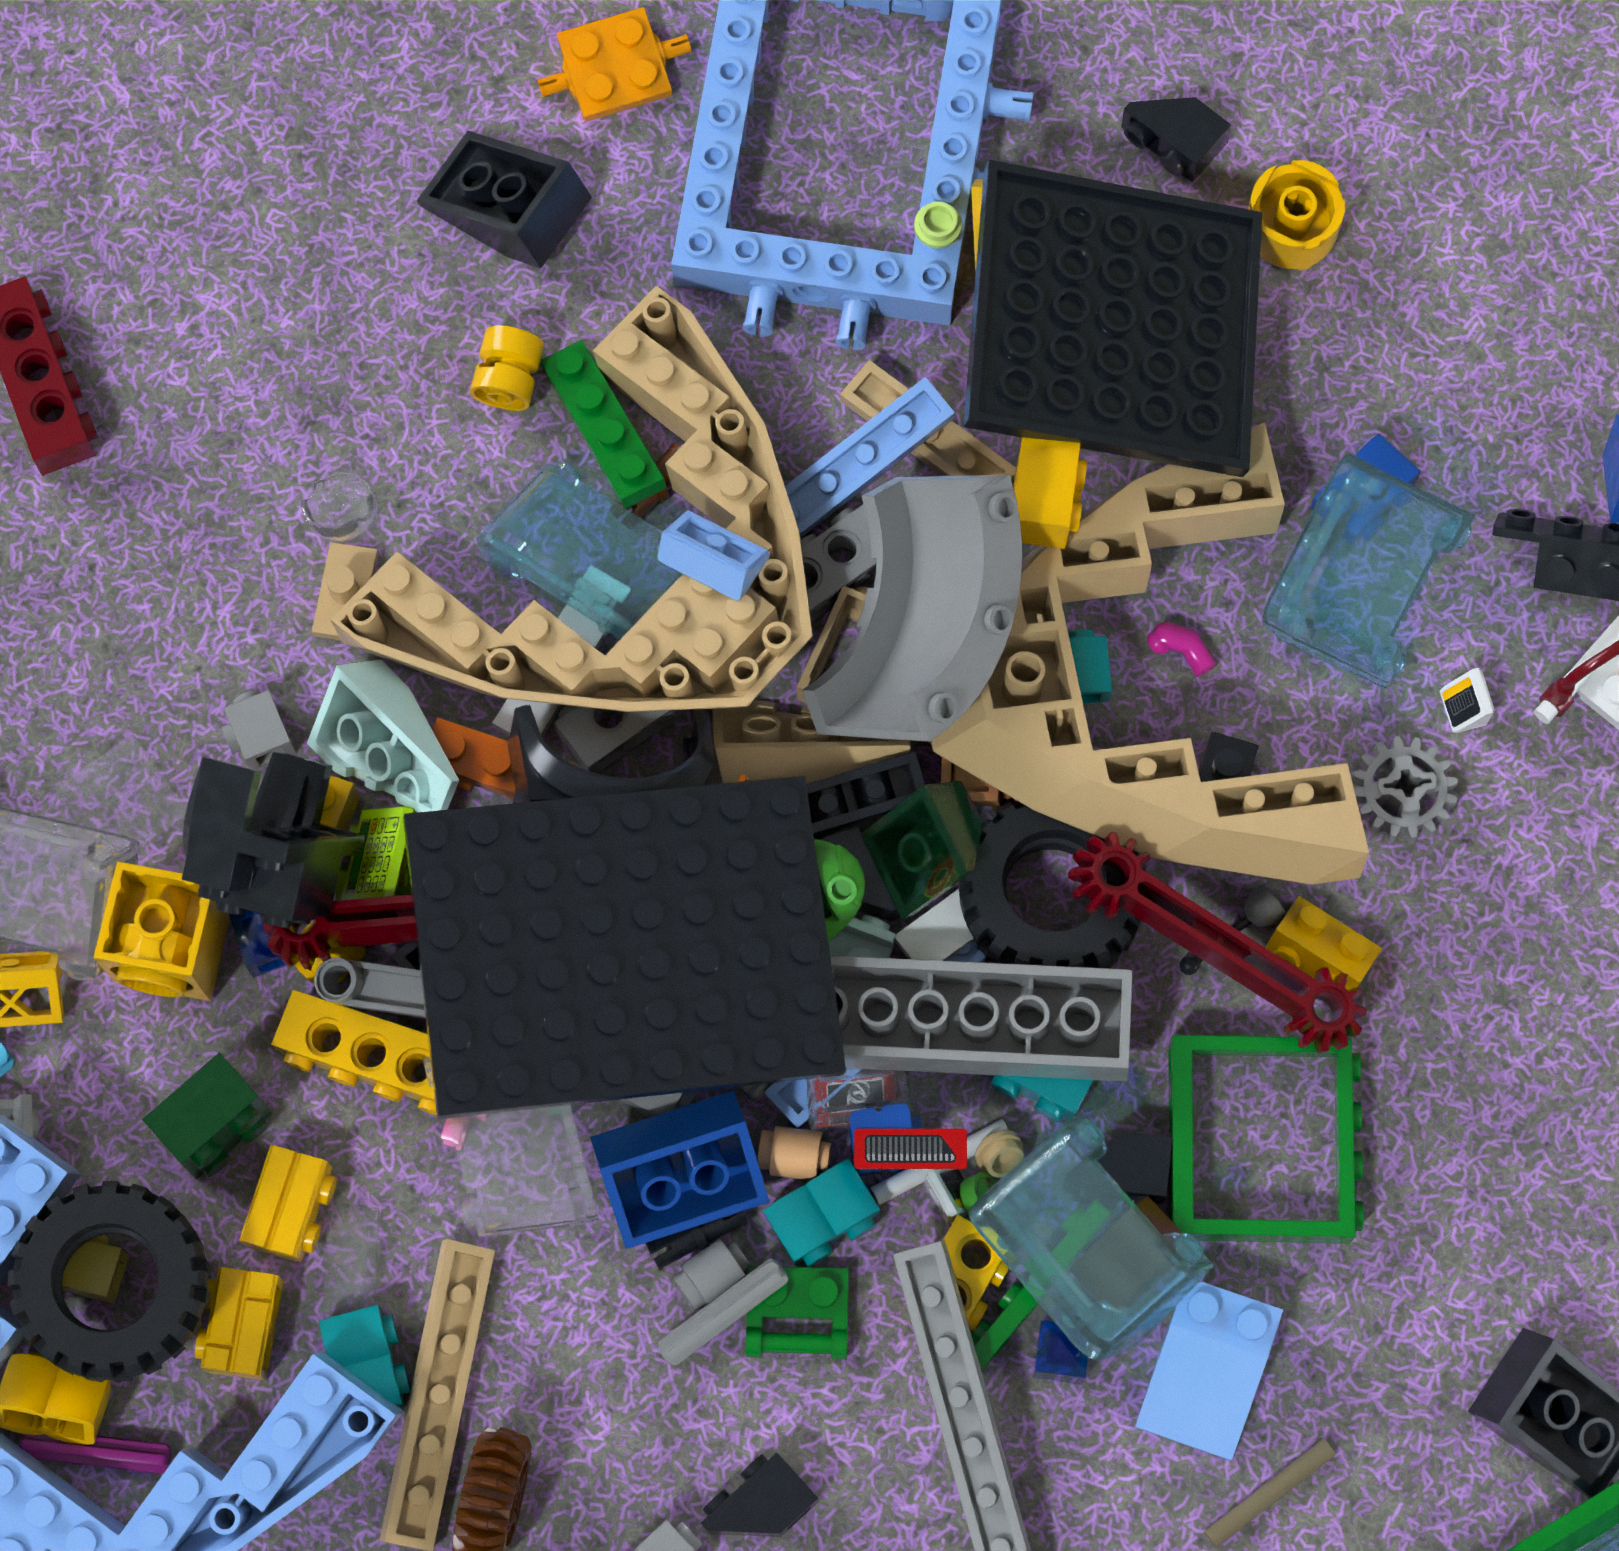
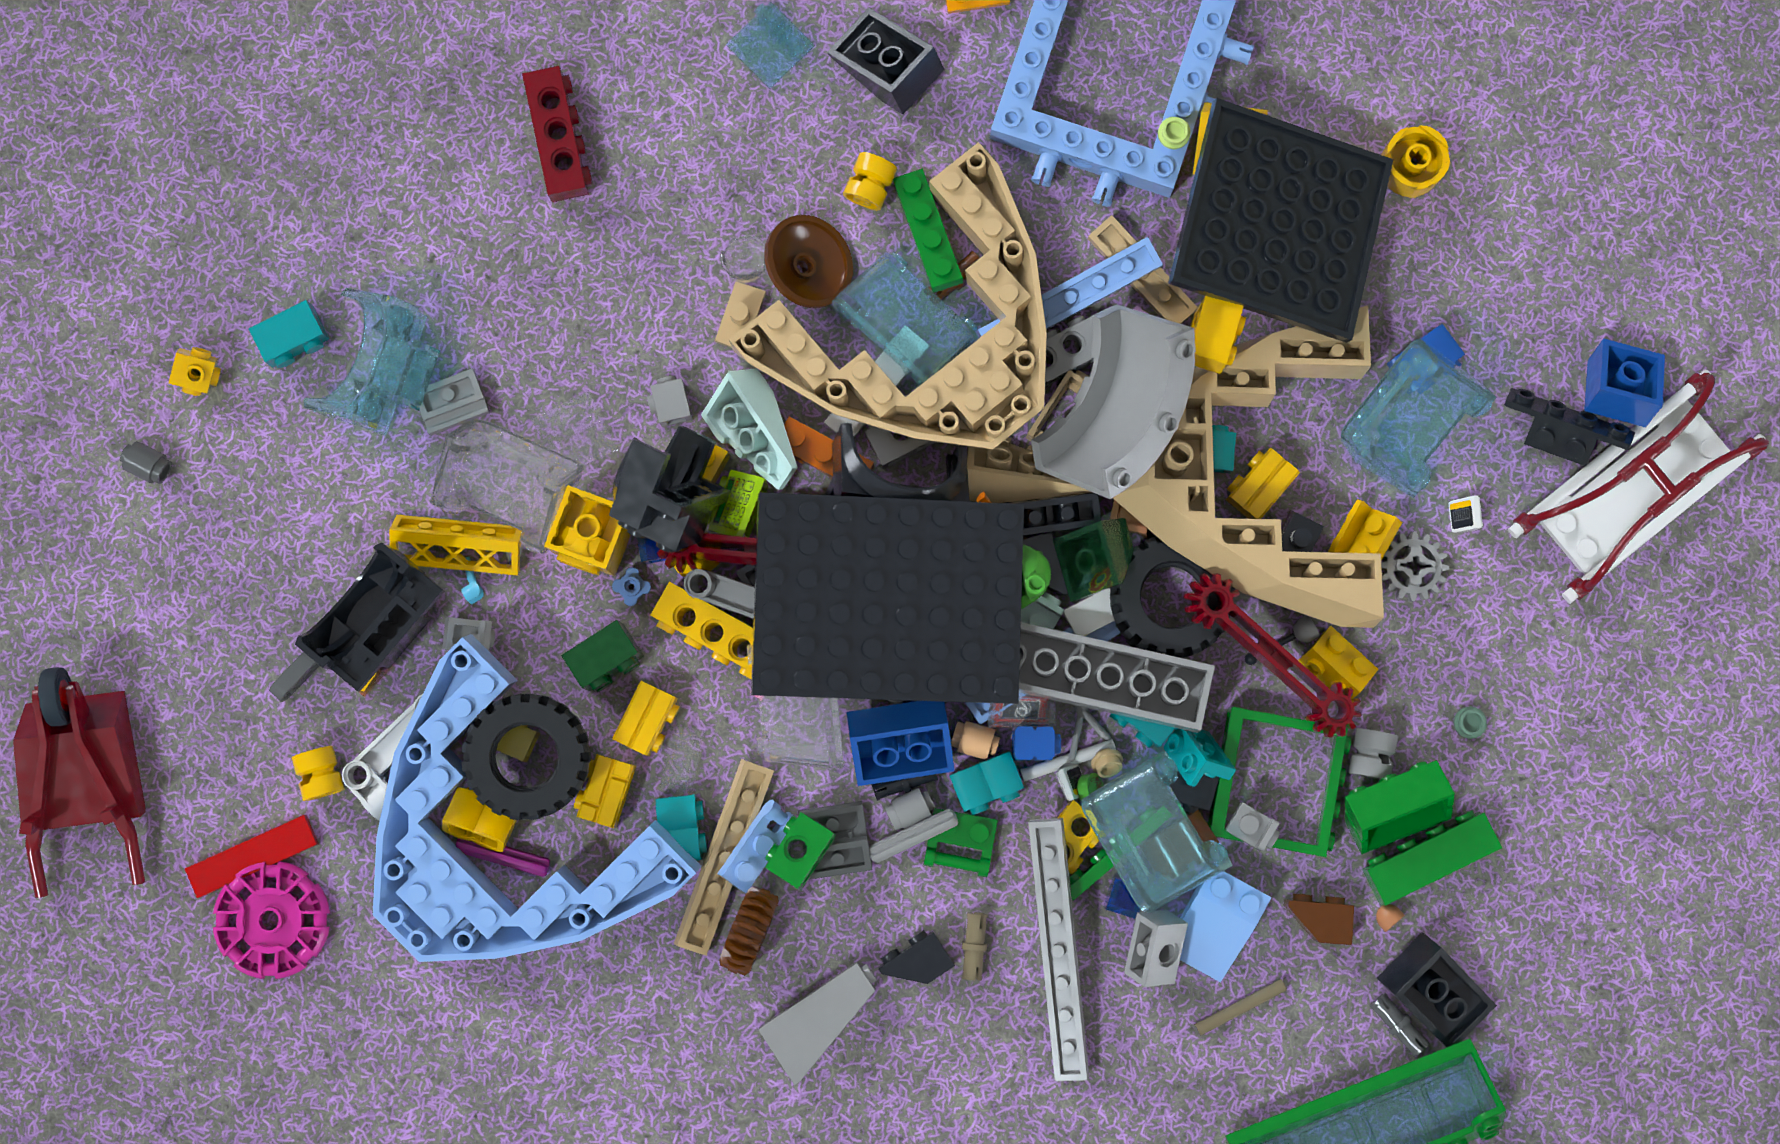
camera: 10 degrees right, 10 degrees up
light blue slope [657,510,770,601] -> none
sticker [854,1129,967,1169] -> none
black slope [1121,97,1232,182] -> none
dark pink arm [1147,621,1217,677] -> none
none -> medium blue plate [612,567,651,606]
none -> light blue plate [717,800,793,893]
none -> clear light blue hinge [726,2,815,89]
none -> reddish brown dish [764,215,853,308]
none -> green brick [765,812,837,891]
none -> dark grey slope [798,801,872,880]
none -> dark tan pin [961,912,988,981]
none -> light grey plant [1069,705,1111,762]
none -> light grey brick [1124,910,1188,987]
none -> teal bracket [1164,728,1236,787]
none -> light grey bracket [1224,802,1280,851]
none -> yellow brick [1226,448,1300,519]
none -> reddish brown slope [1283,894,1354,945]
none -> yellow bracket [1328,499,1403,560]
none -> green piece [1345,760,1455,855]
none -> light grey wheel [1348,728,1399,780]
none -> green brick [1362,809,1502,906]
none -> dark grey pin [1369,992,1430,1057]
none -> nougat hinge [1376,904,1405,932]
none -> sand green plate [1453,706,1487,739]

